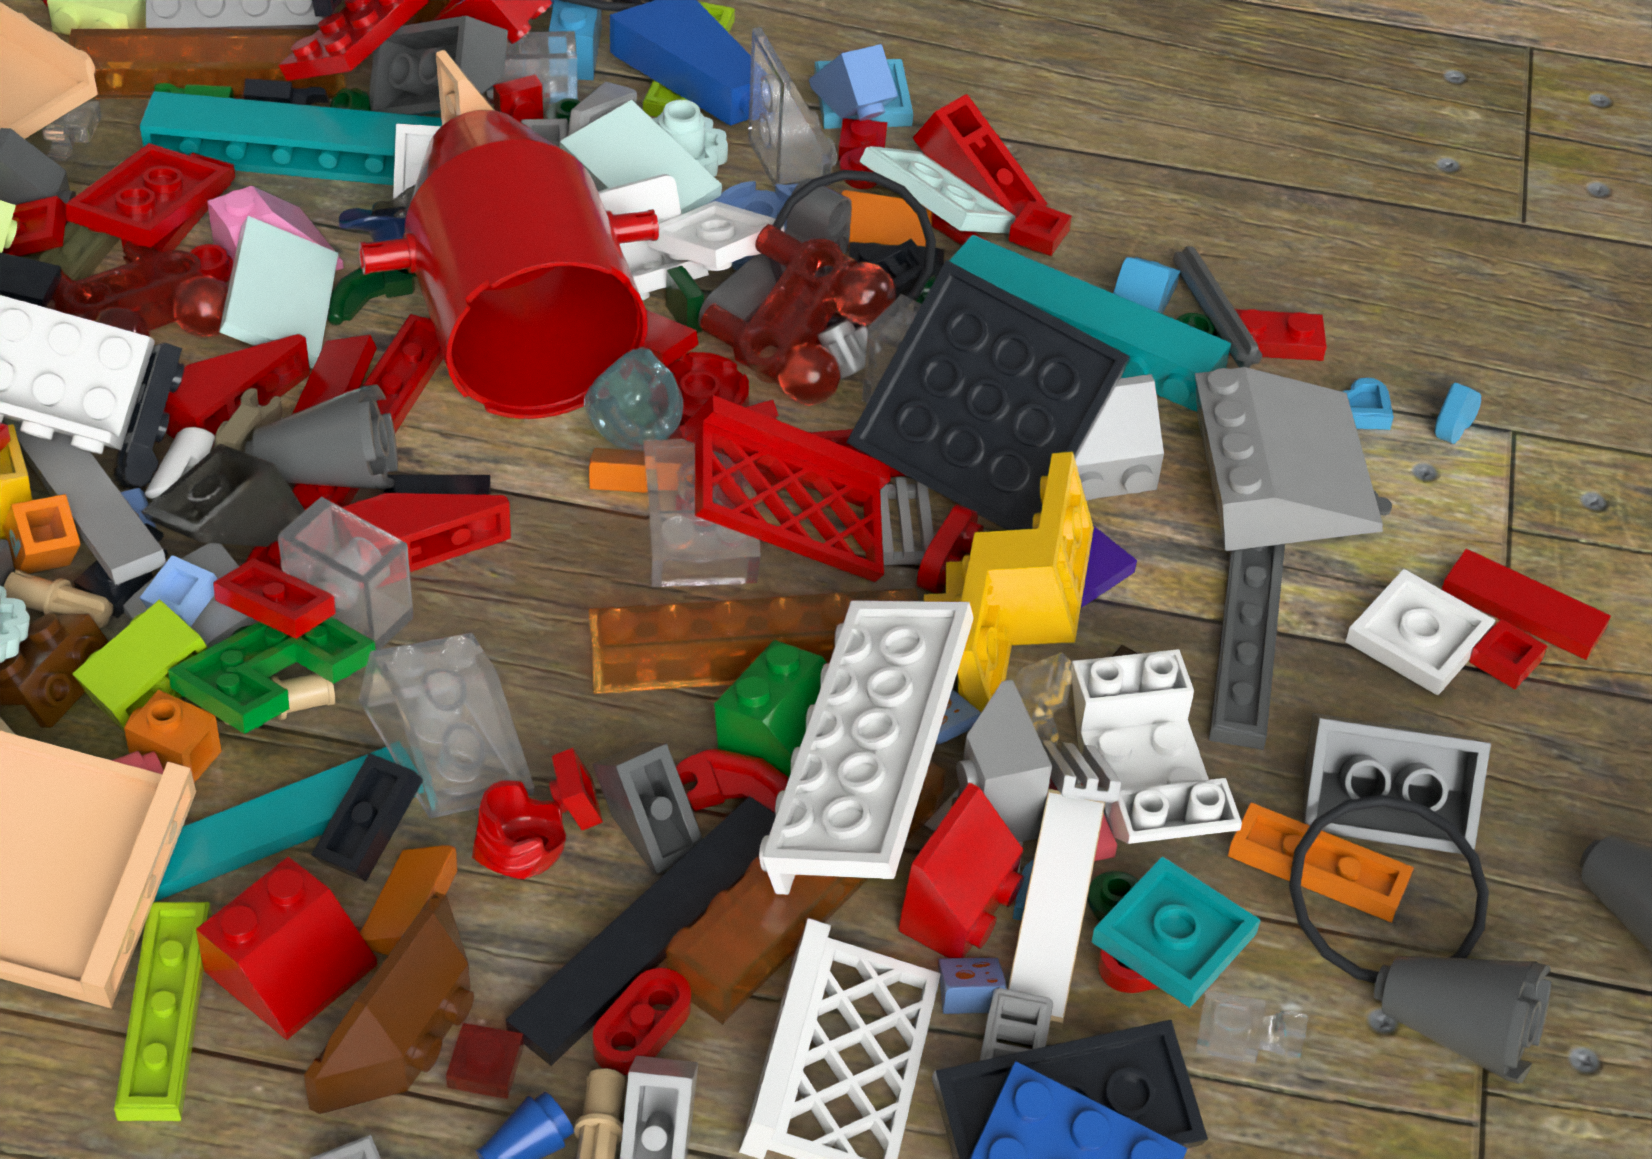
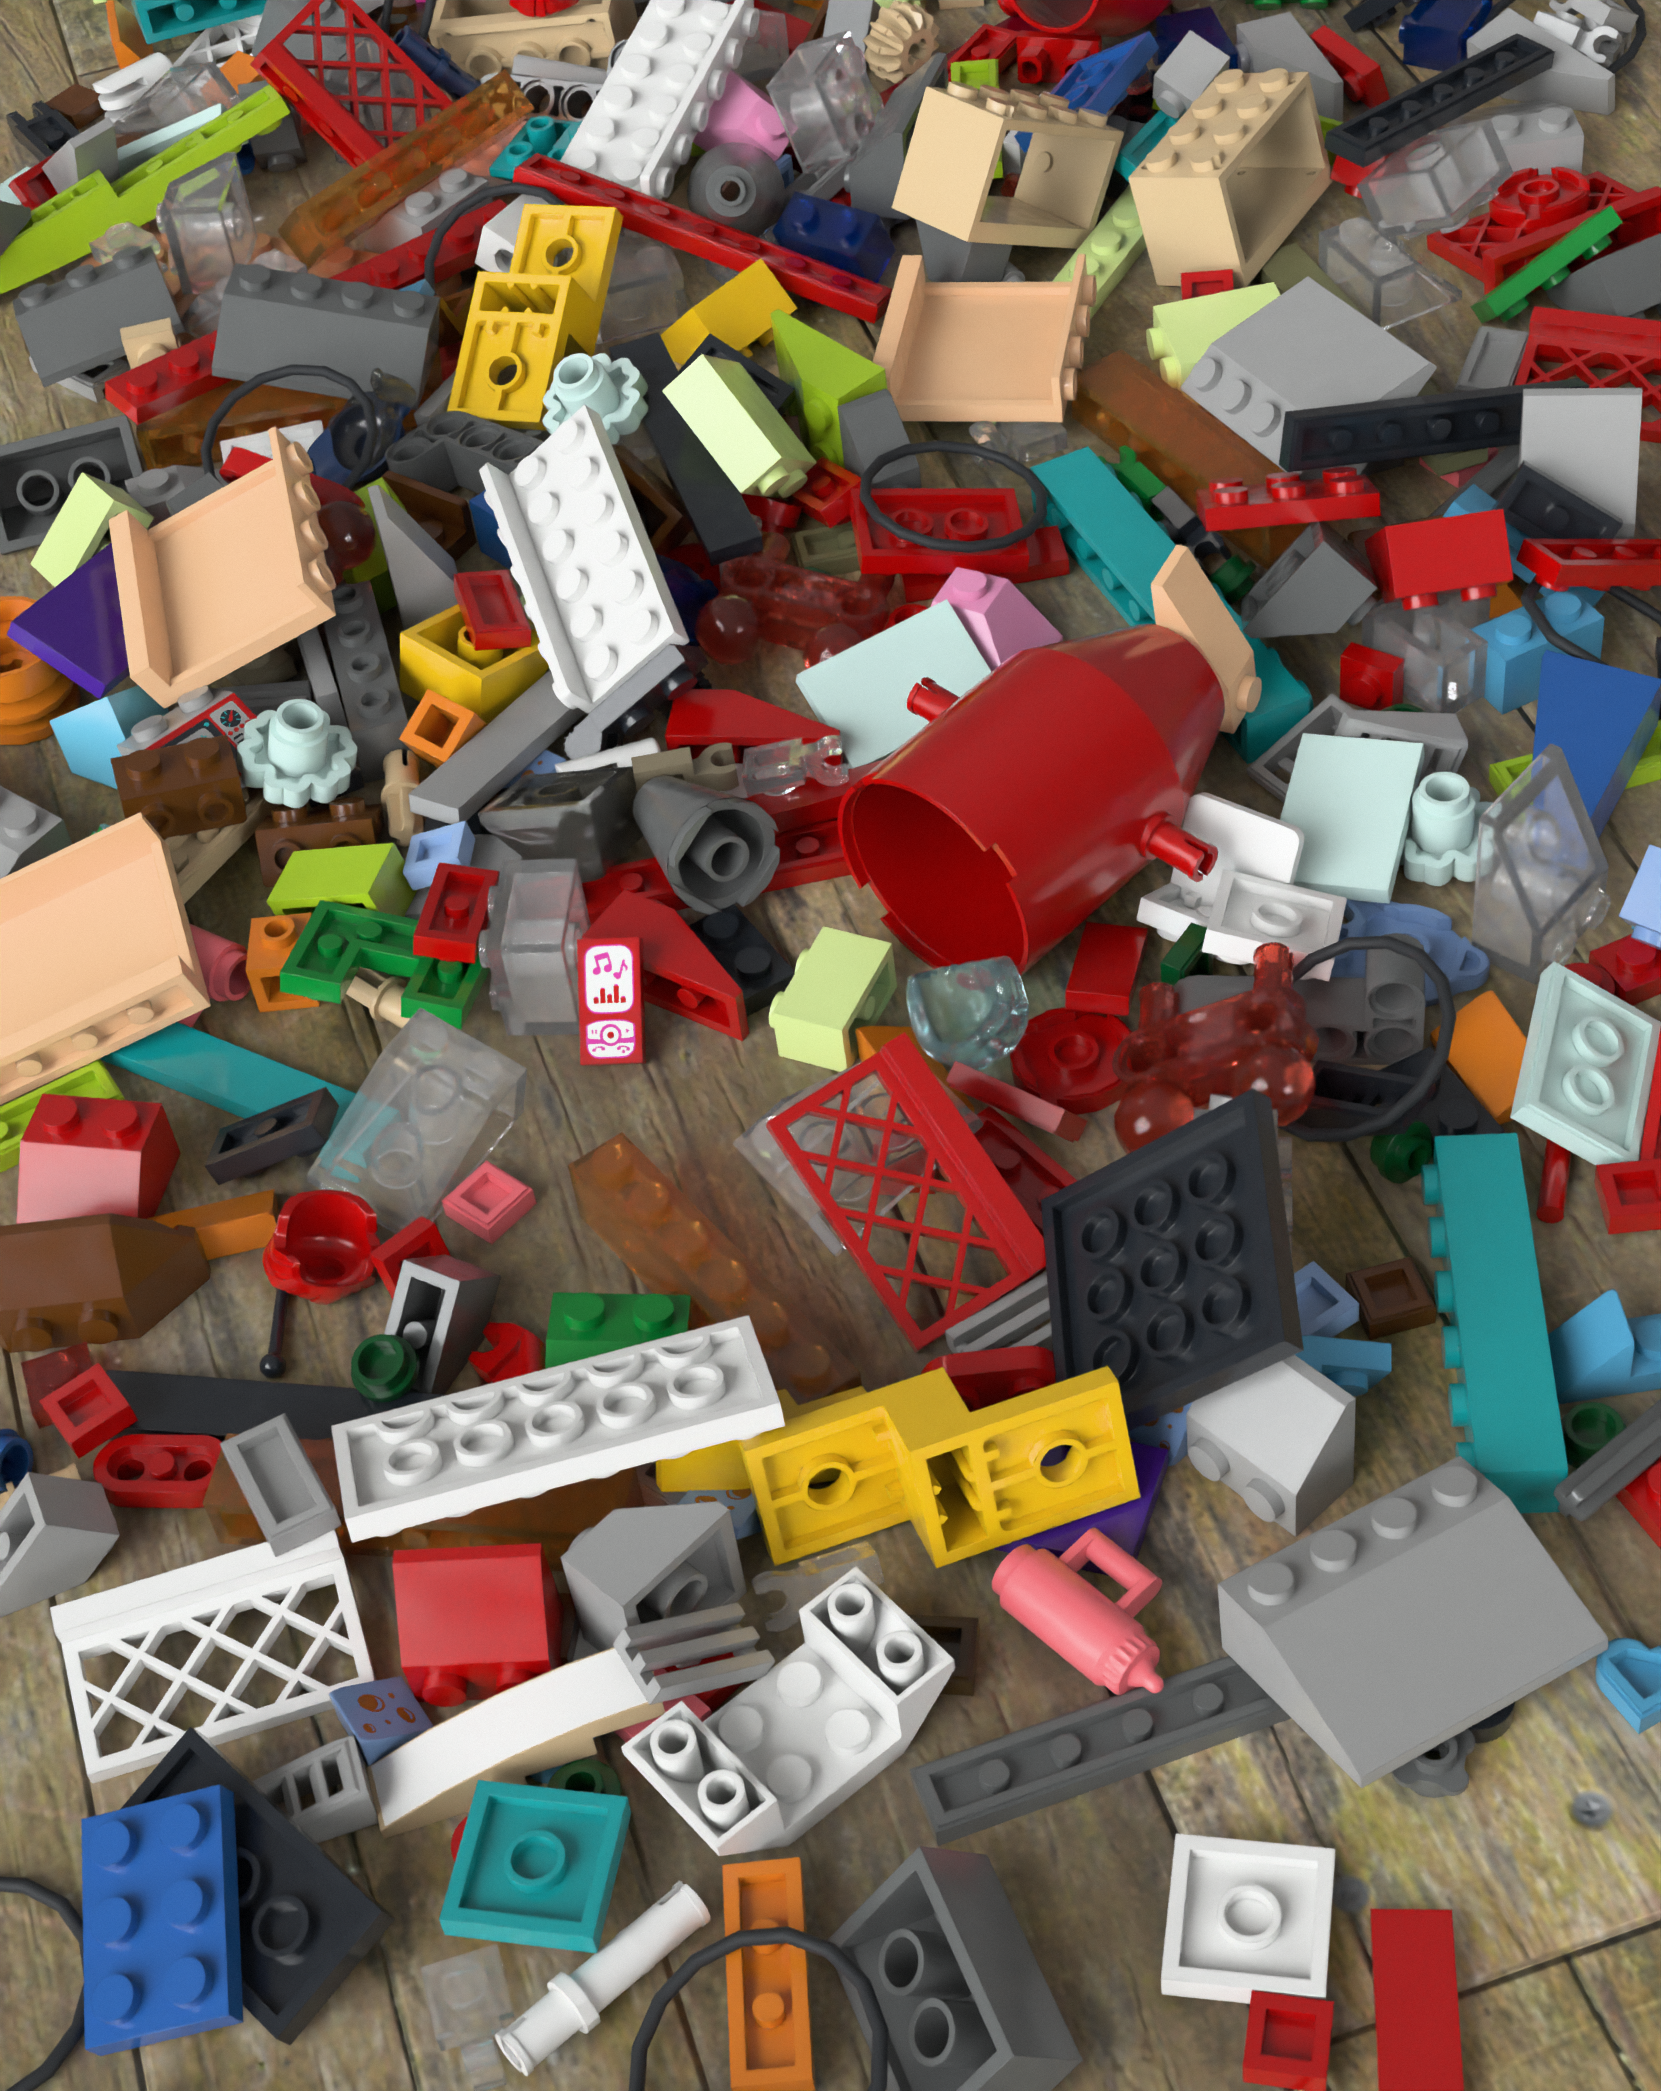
camera: 70 degrees right, 0 degrees up
none -> red plate [39,1363,138,1459]
none -> light grey tile [220,1413,342,1557]
none -> black hinge [259,1287,290,1379]
none -> dark green plate [351,1334,420,1402]
none -> coral tile [442,1160,537,1245]
none -> white pin [495,1881,711,2077]
none -> tile [577,937,646,1066]
none -> clear plate [742,735,850,796]
none -> yellowish green brick [769,926,897,1073]
none -> black piece [860,440,1047,553]
none -> coral piece [992,1527,1164,1695]

